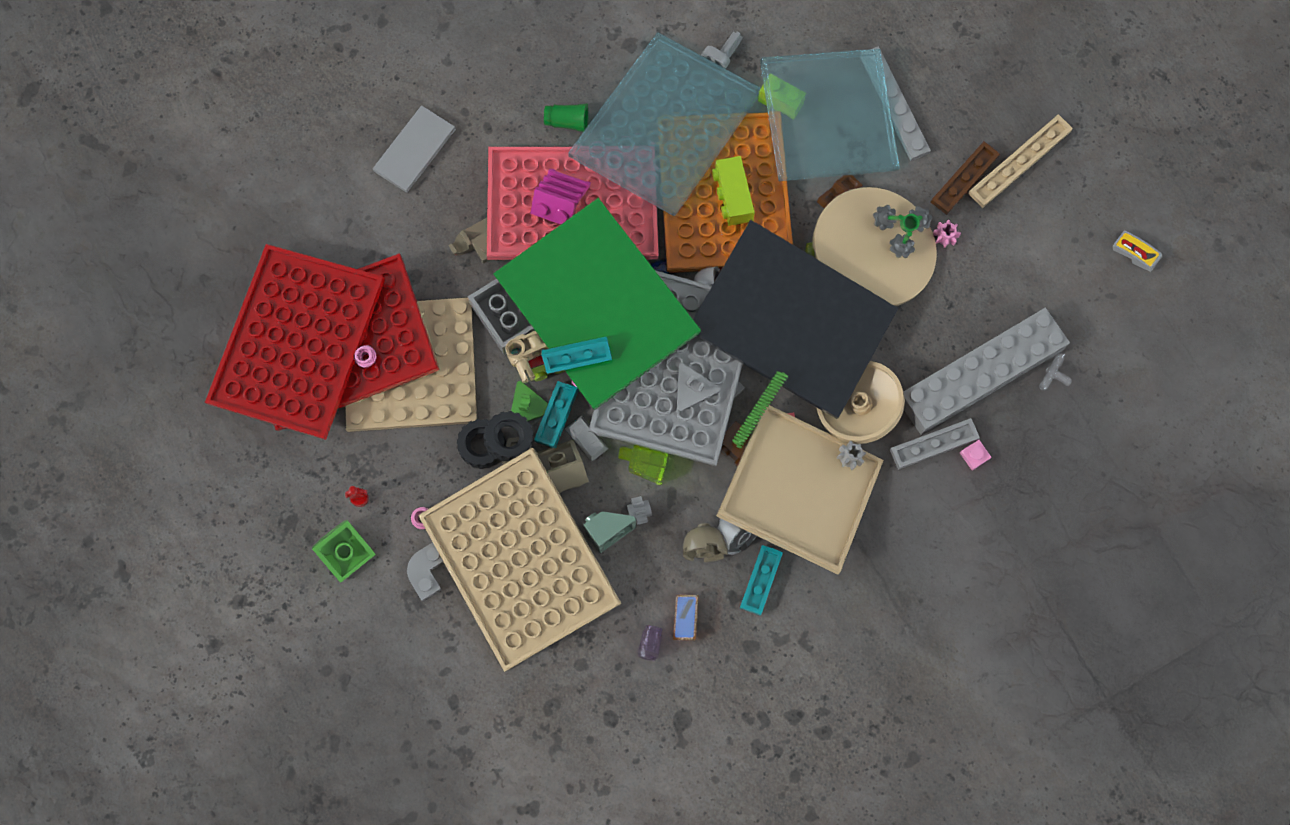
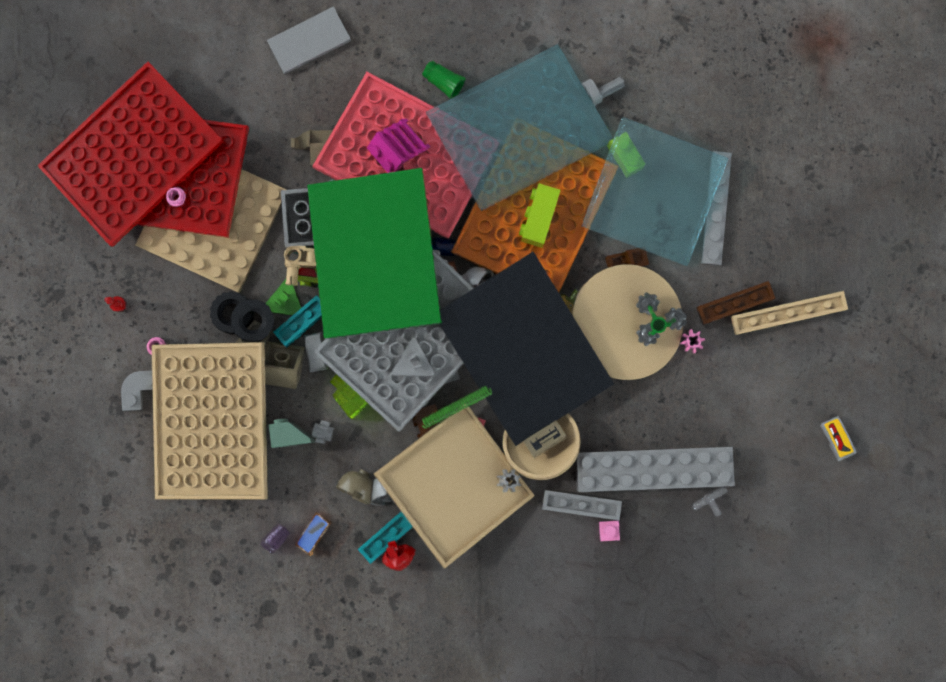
camera: 30 degrees right, 10 degrees up
bright green slope [312,520,376,583] -> none
teal plate [542,337,612,374] -> none
none -> red piece [382,540,416,571]
none -> dark tan tile [524,420,567,458]

